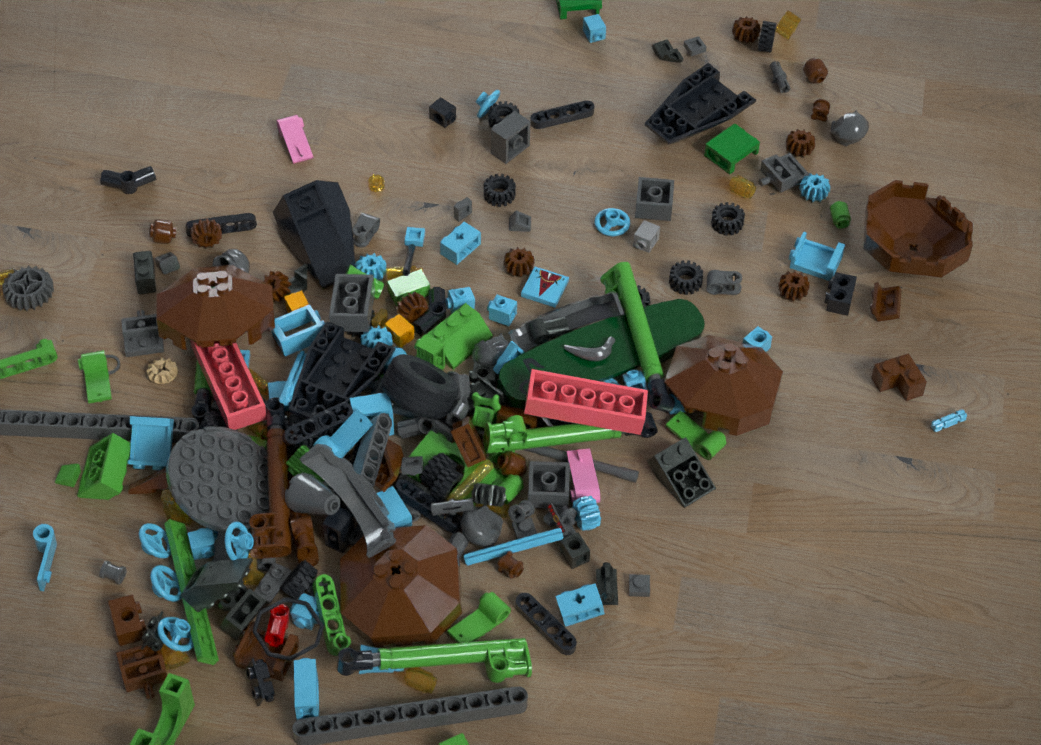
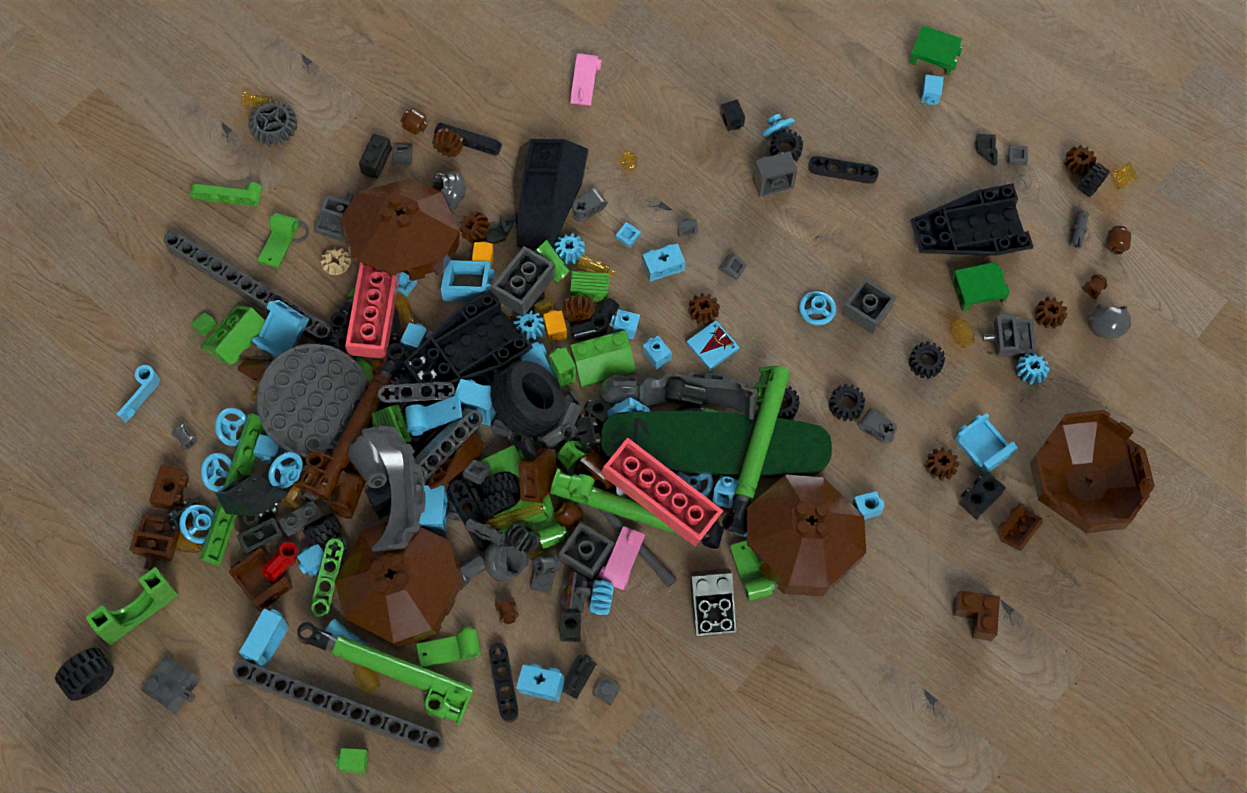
camera: 30 degrees right, 15 degrees up
black piece [100,166,157,194] -> none
black hinge [246,658,276,706] -> none
black piece [253,597,324,661] -> none
medium azure axle [279,351,307,406] -> none
black piece [402,244,416,276] -> none
medium azure axle [464,528,563,565] -> none
bright green piece [472,392,501,411] -> none
black tyre [484,174,516,207] -> none
dark grey piece [564,337,615,361] -> none
light grey brick [633,220,660,253] -> none
bright green brick [830,201,851,229] -> none
medium azure axle [931,409,967,432] -> none

